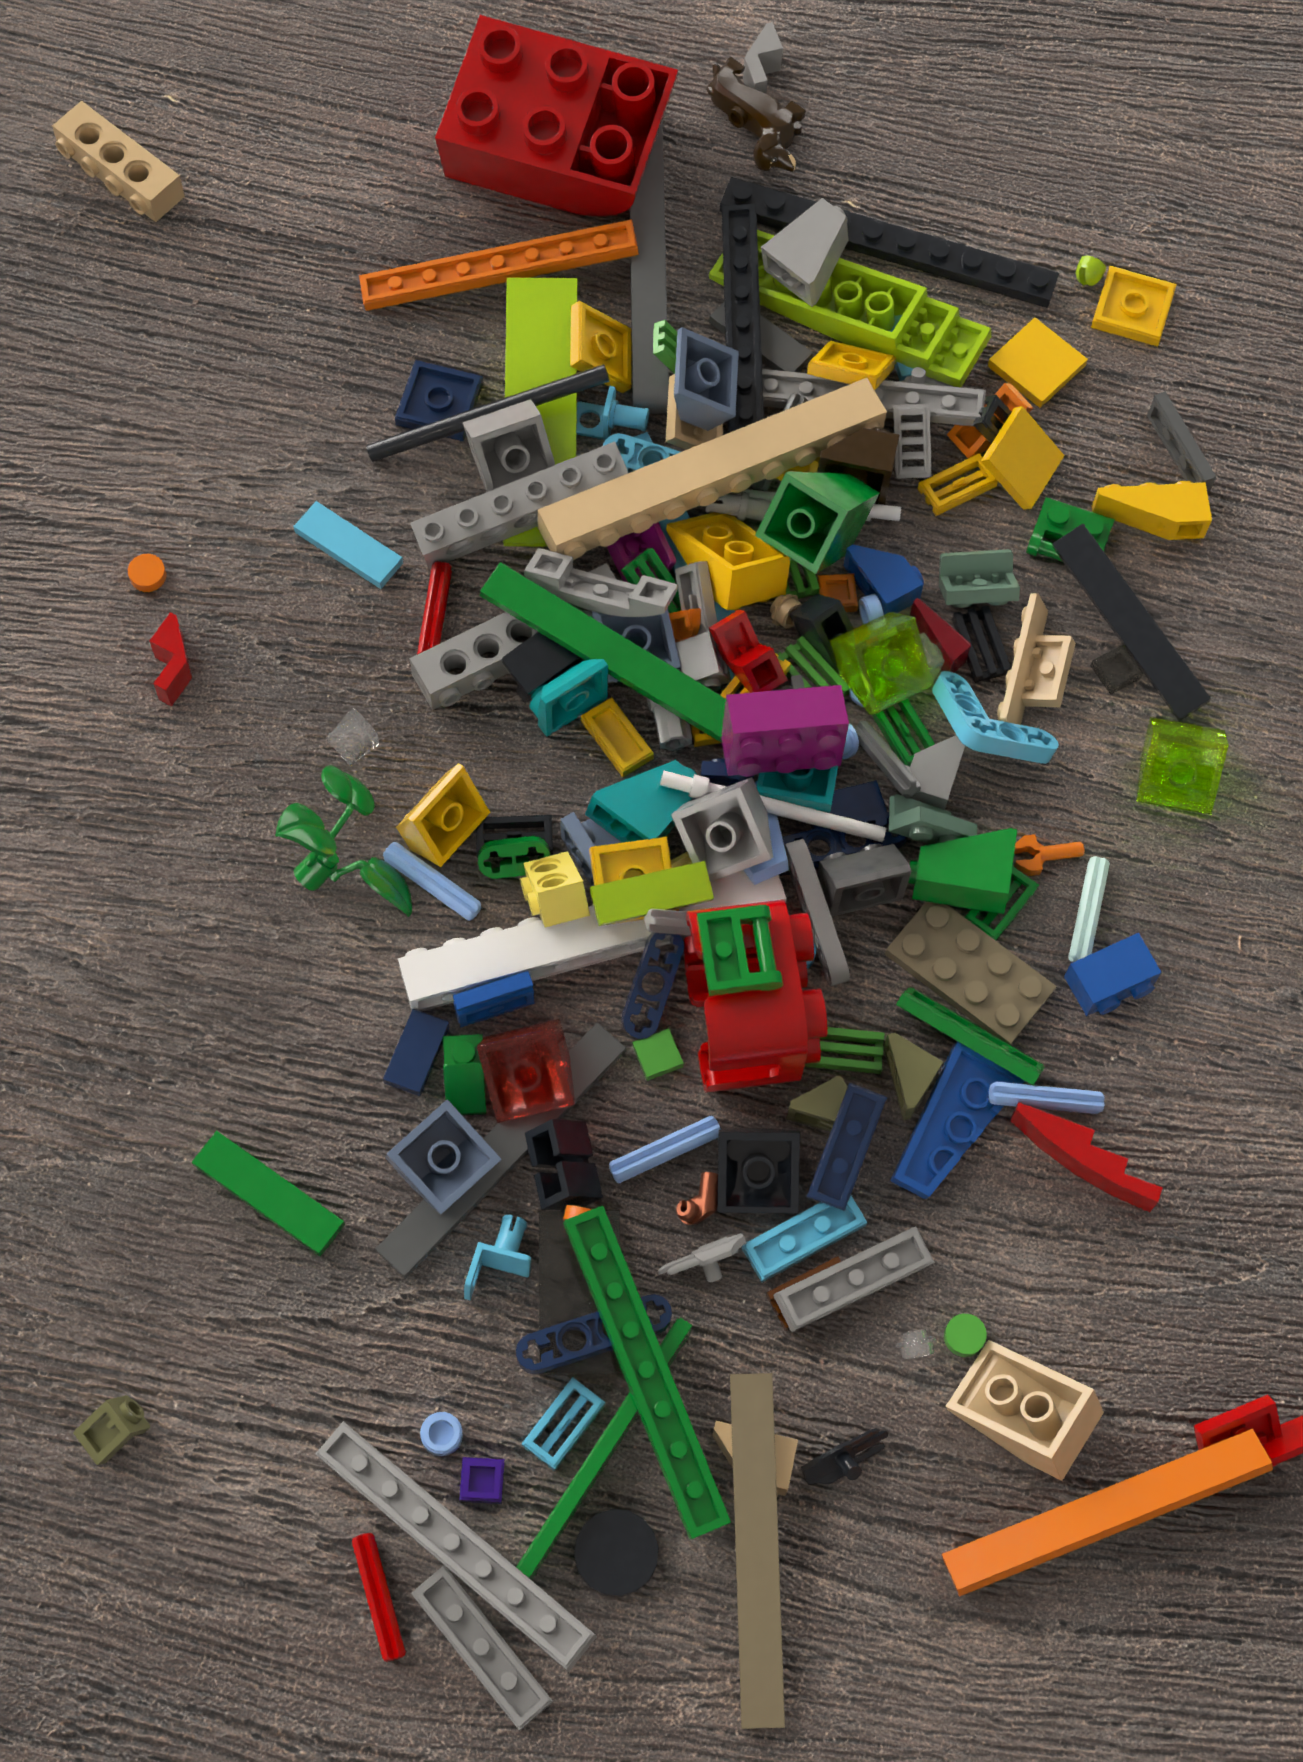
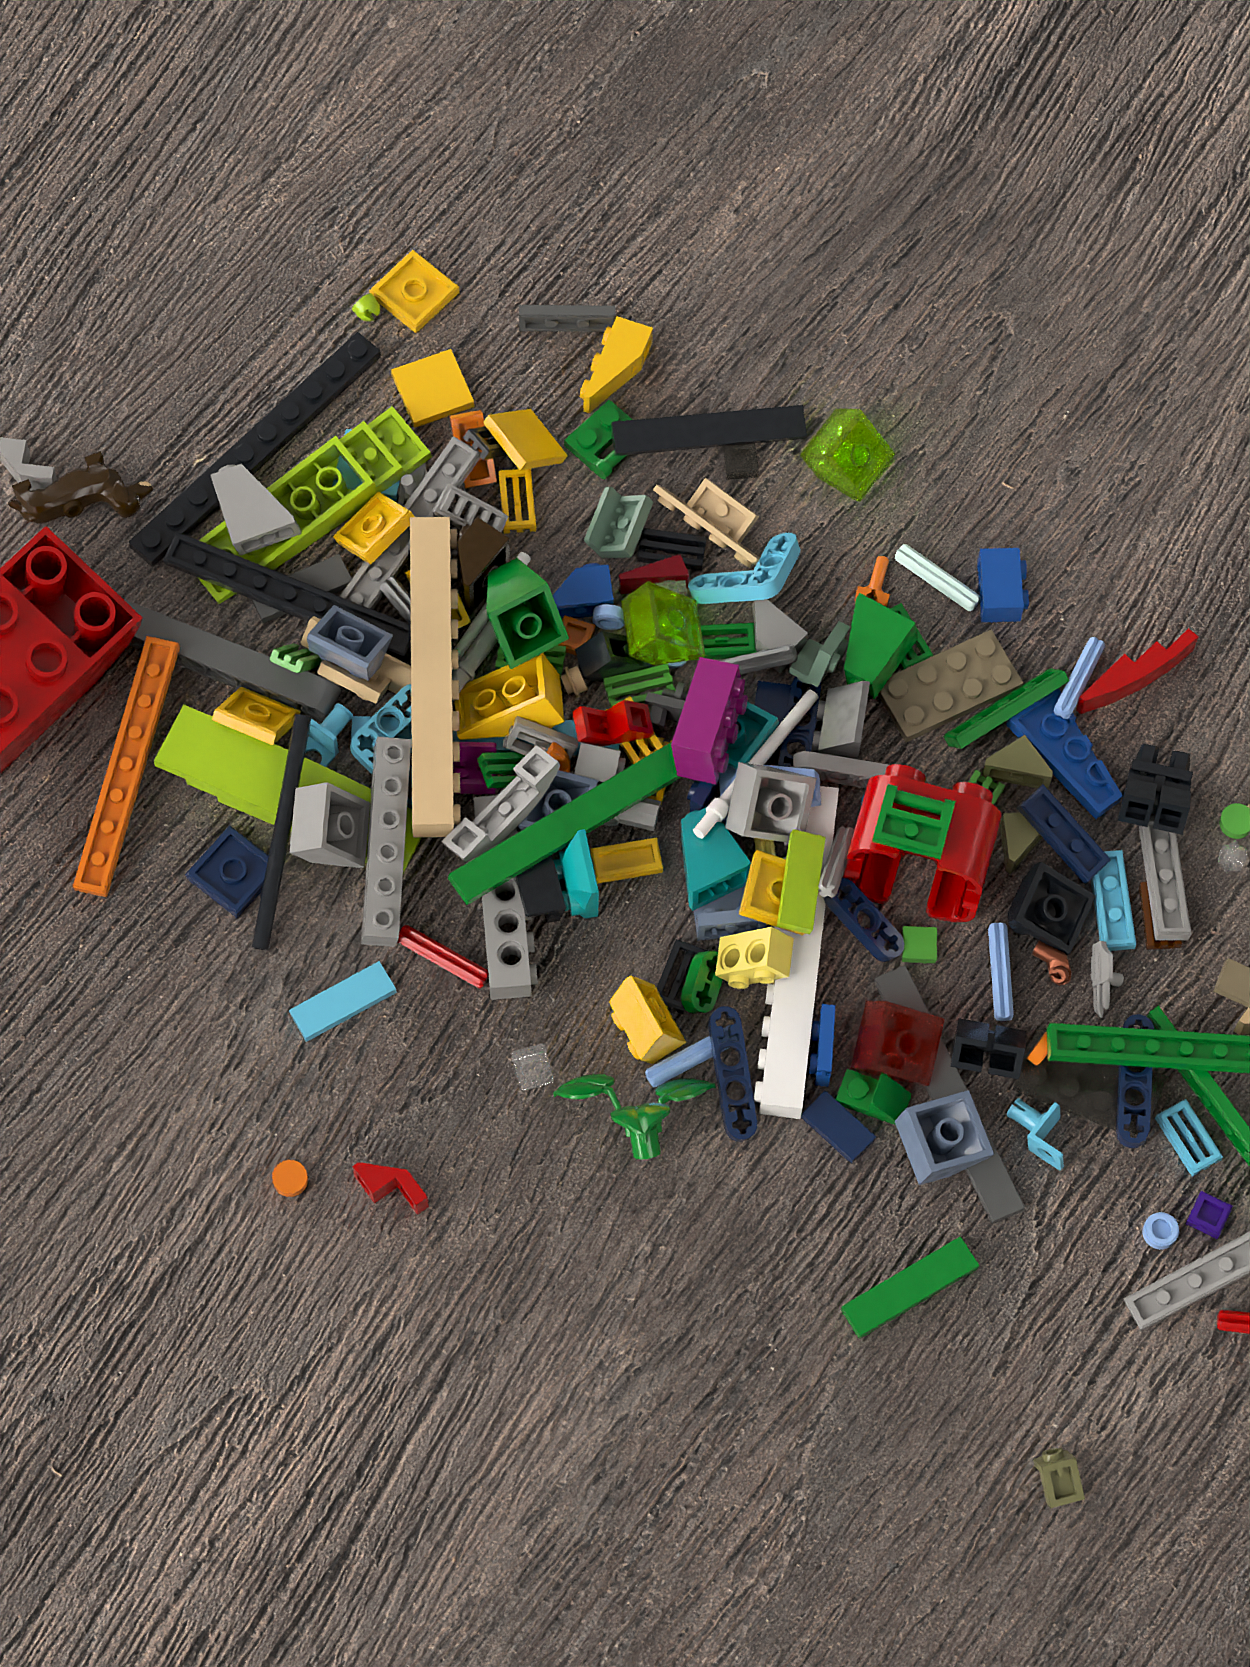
camera: 65 degrees left, 0 degrees up
none -> dark blue beam [708,1006,757,1142]
none -> black hips [1118,744,1193,835]

